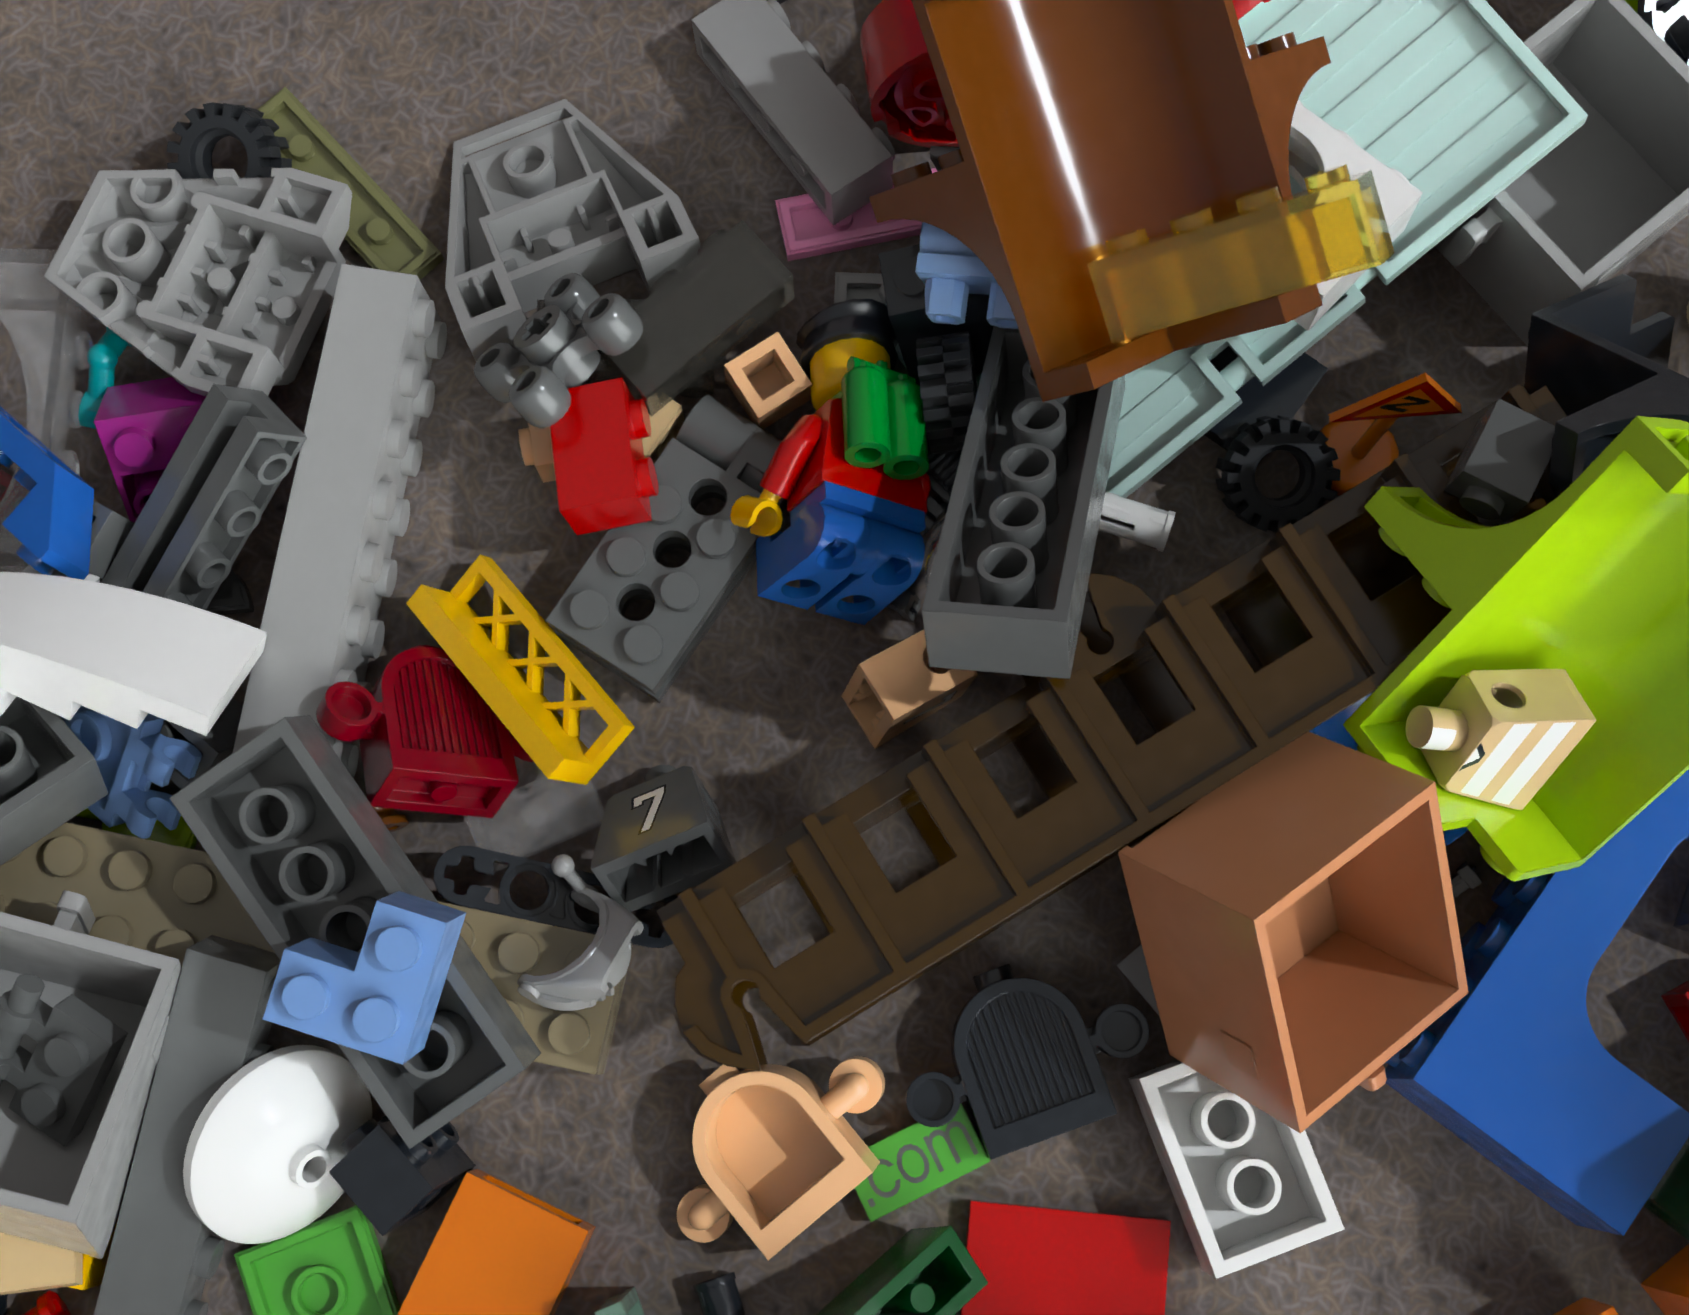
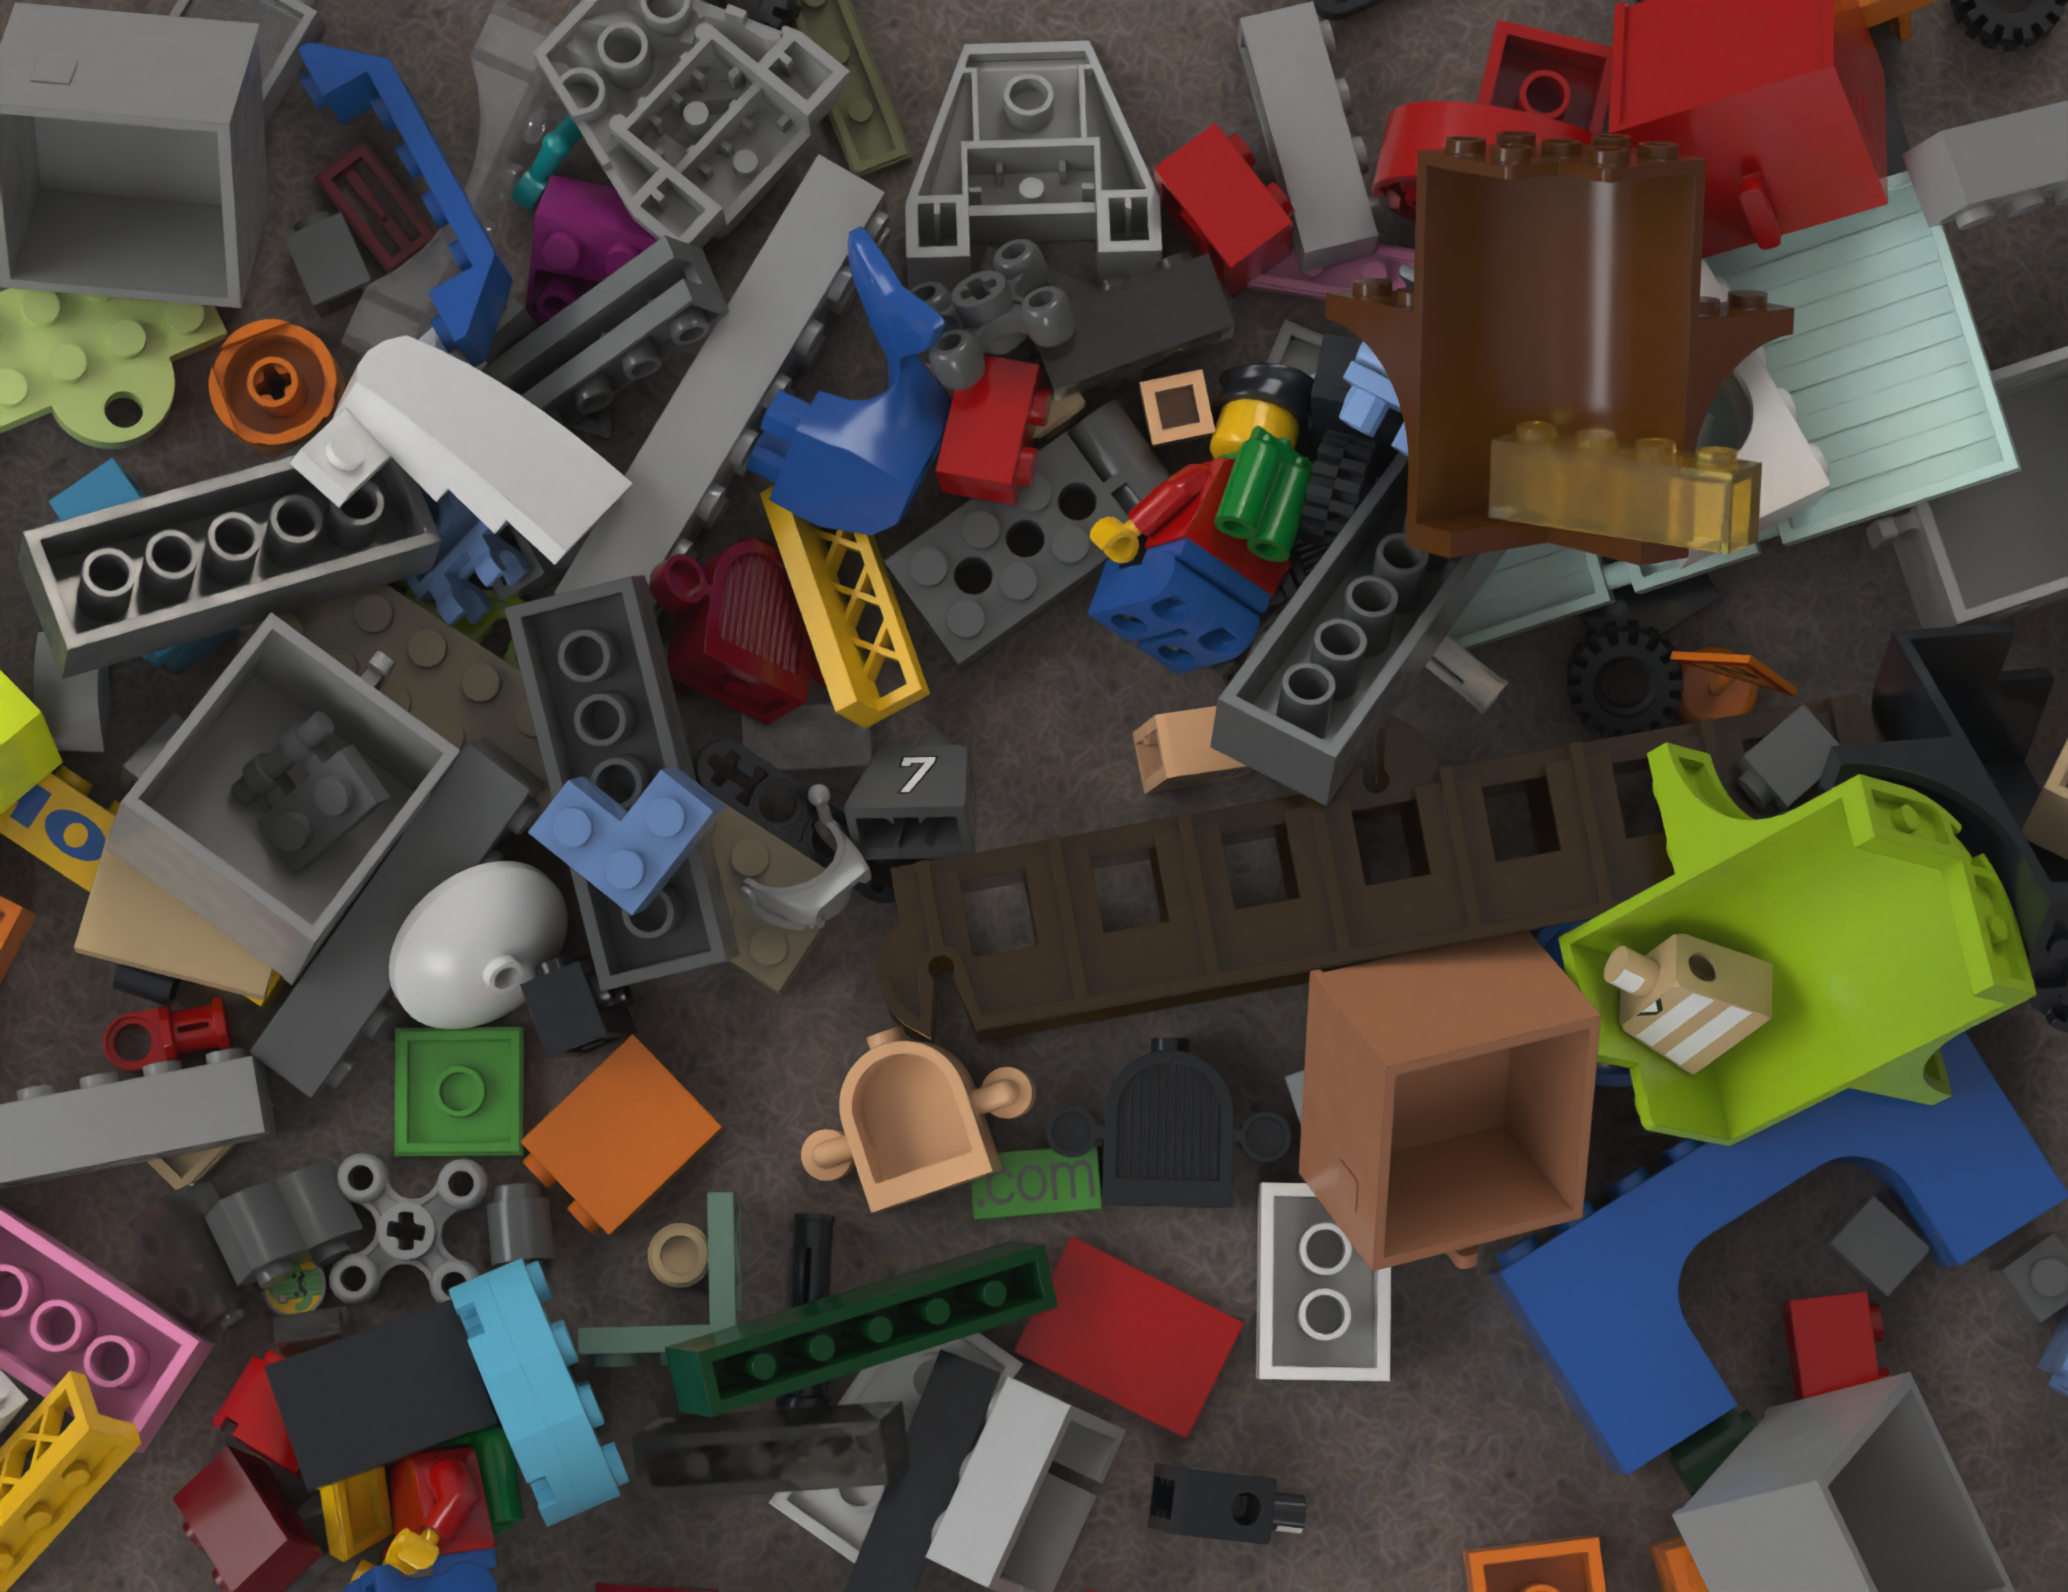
camera: 20 degrees right, 5 degrees up
none -> blue hips [746,226,952,535]
none -> red brick [1154,123,1295,298]

